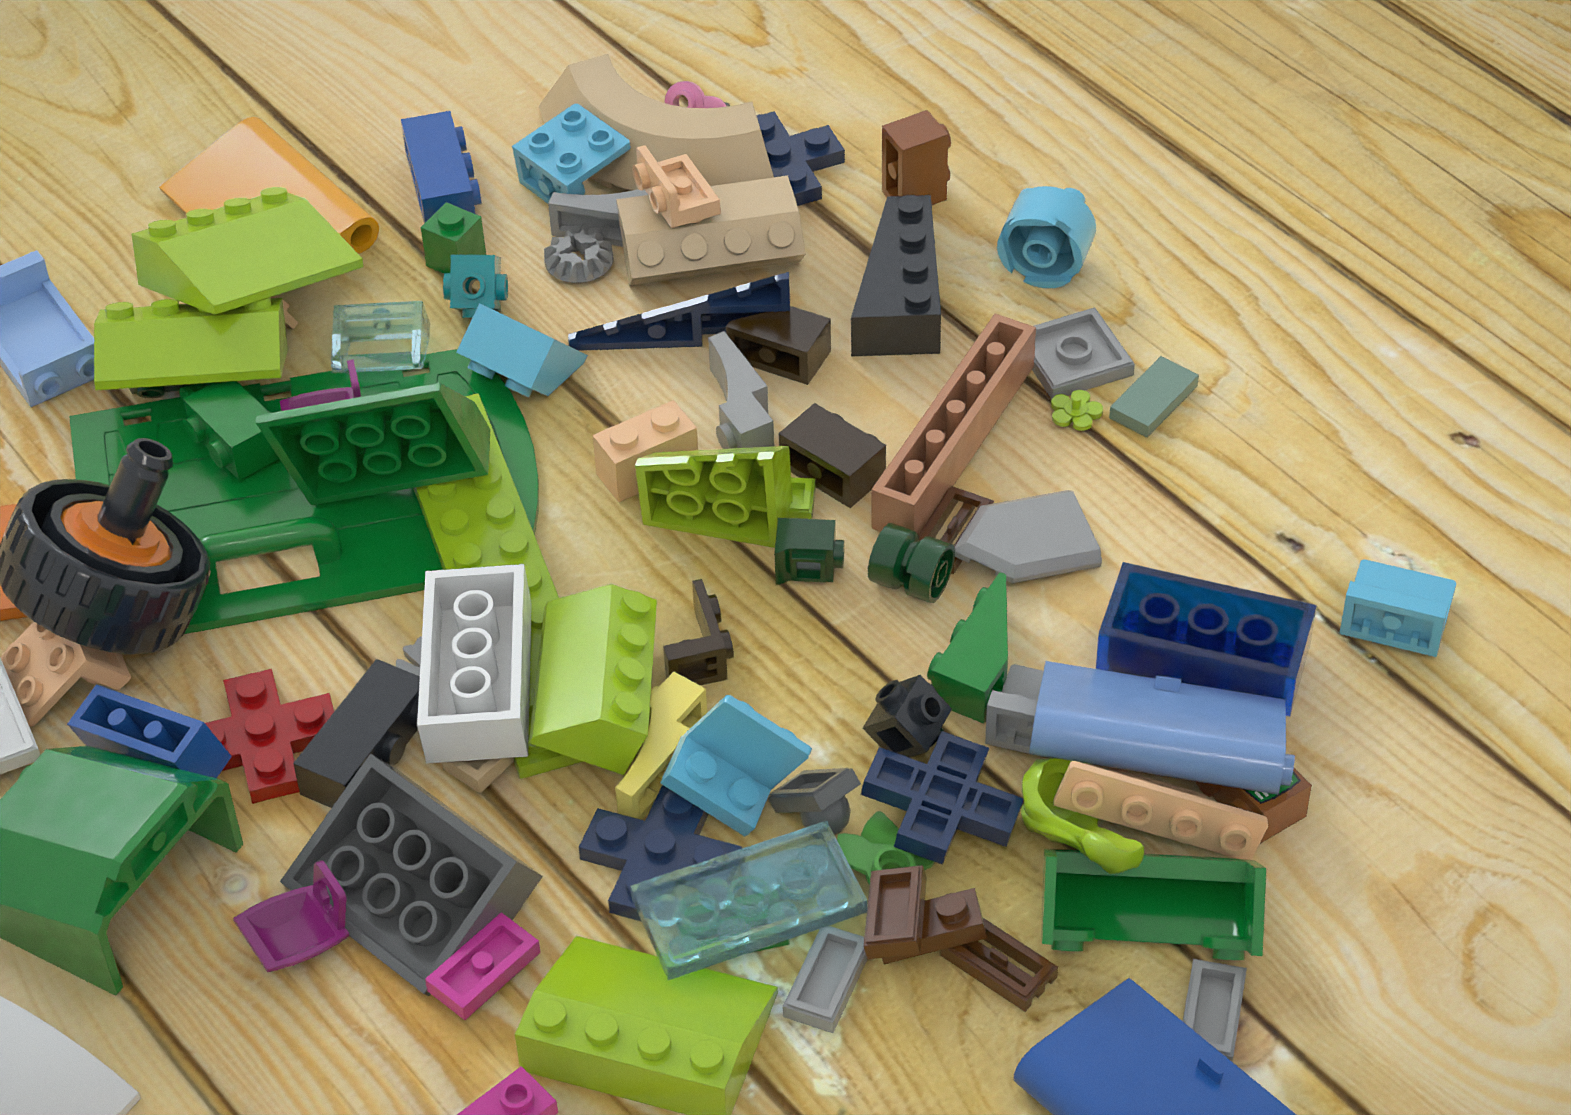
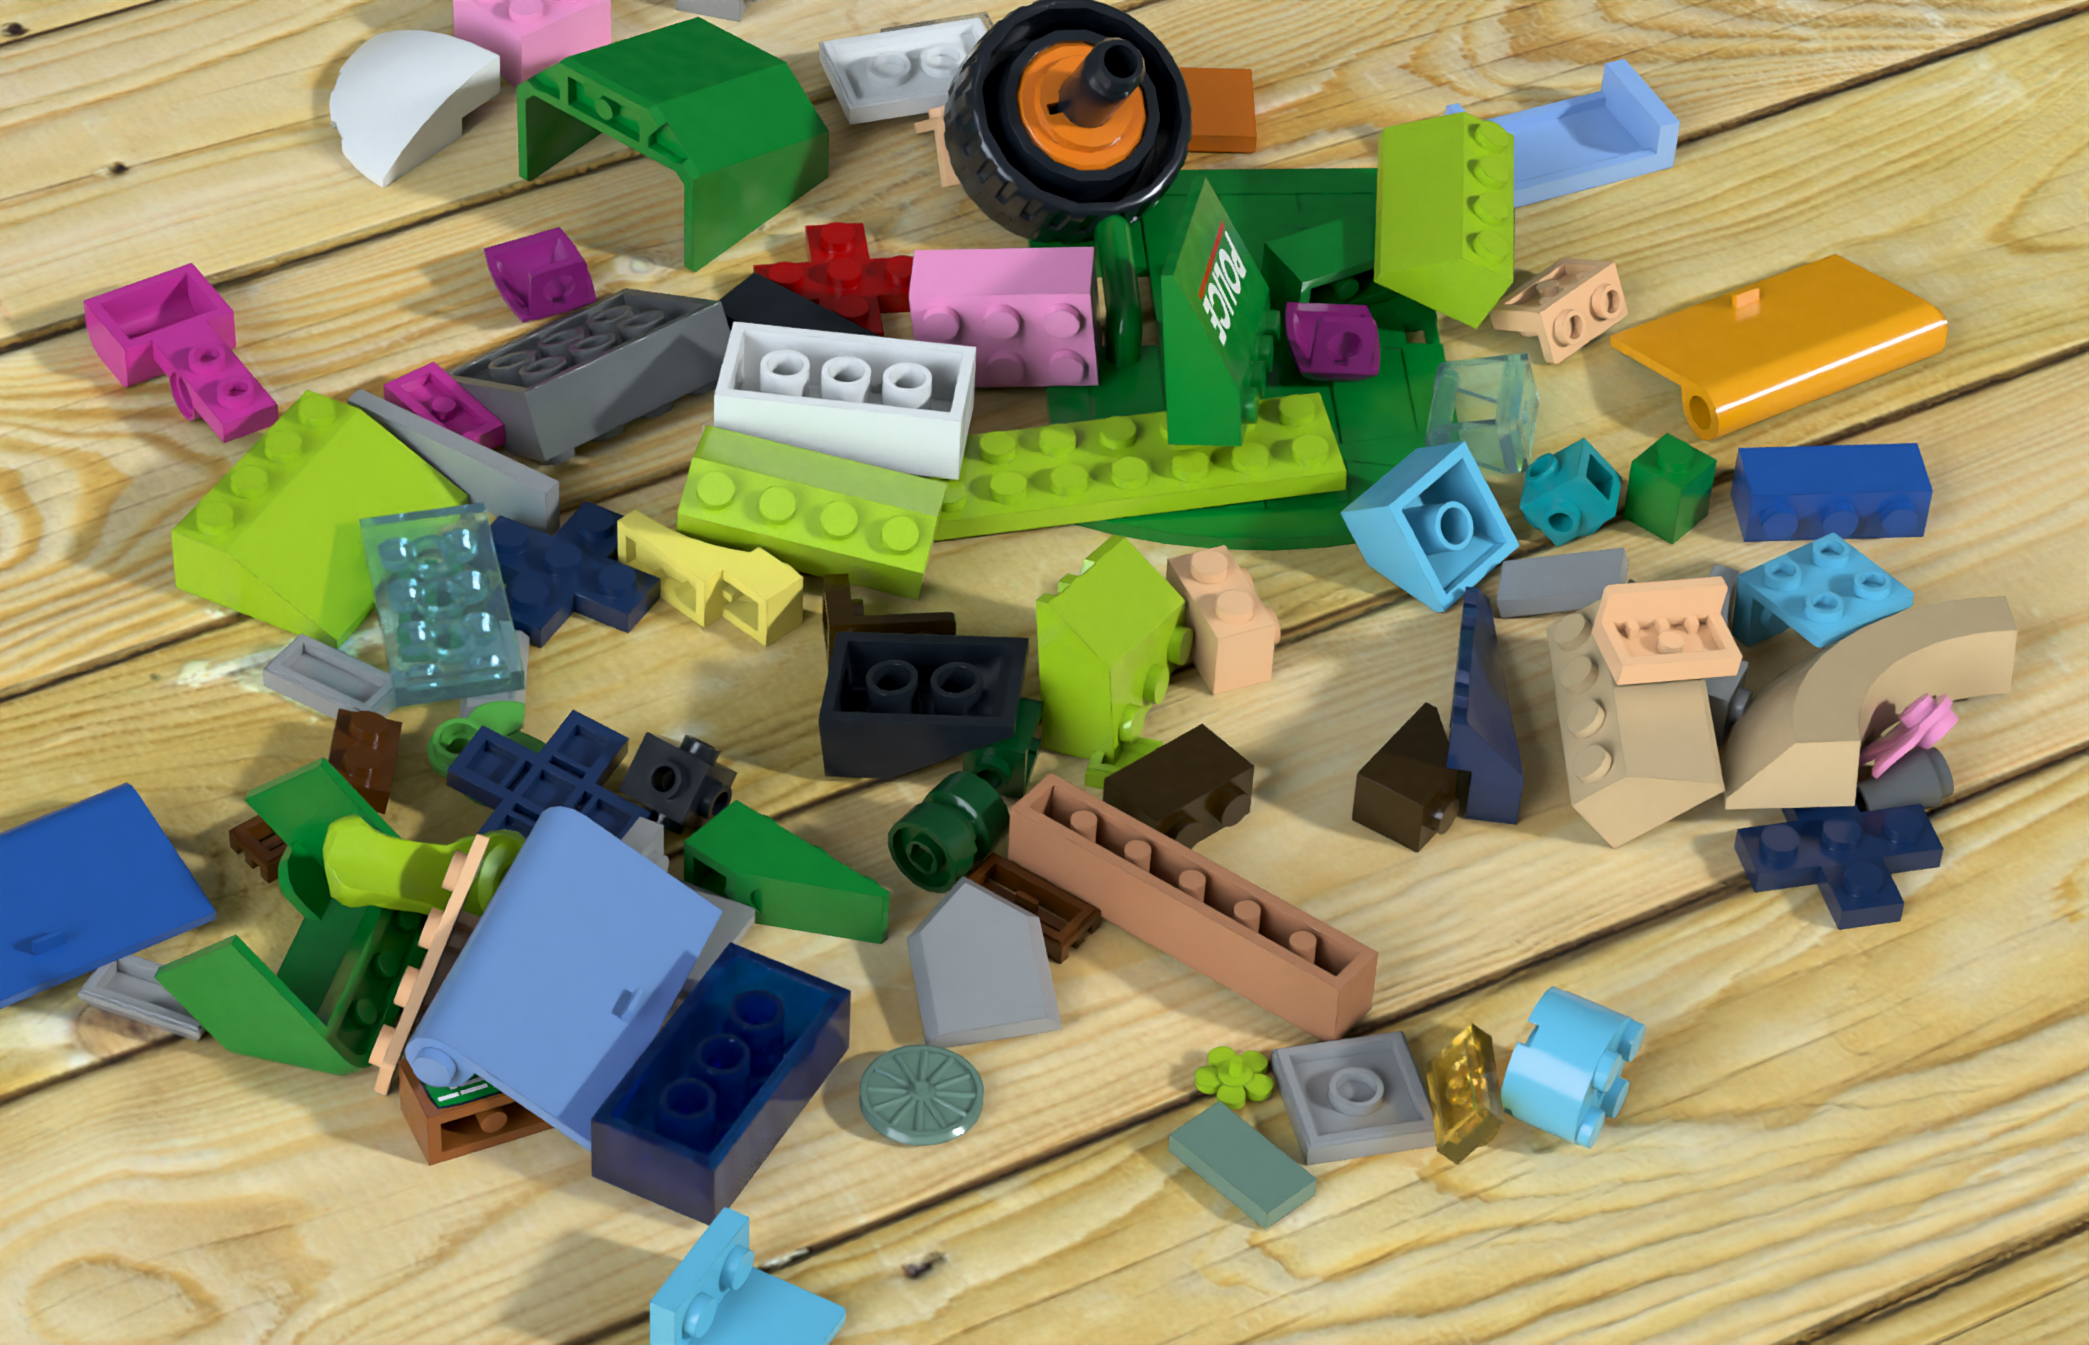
camera: 95 degrees right, 5 degrees down
blue brick [67,684,232,778] -> none
lime slope [131,187,364,315] -> none
medium azure bracket [660,695,812,836] -> none
light grey slope [708,331,774,449] -> none
dark grey tile [768,768,861,837] -> none
black wedge [851,195,941,357] -> none
reddish brown tile [863,865,927,959] -> none
dark orange brick [882,110,951,205] -> none
none -> light grey tile [347,389,560,535]
none -> black slope [818,631,1029,779]
none -> sand green wheel [859,1045,984,1146]
none -> bright pink brick [909,247,1102,388]
none -> clear yellow plate [1425,1023,1505,1165]
none -> light grey tile [1496,548,1629,618]

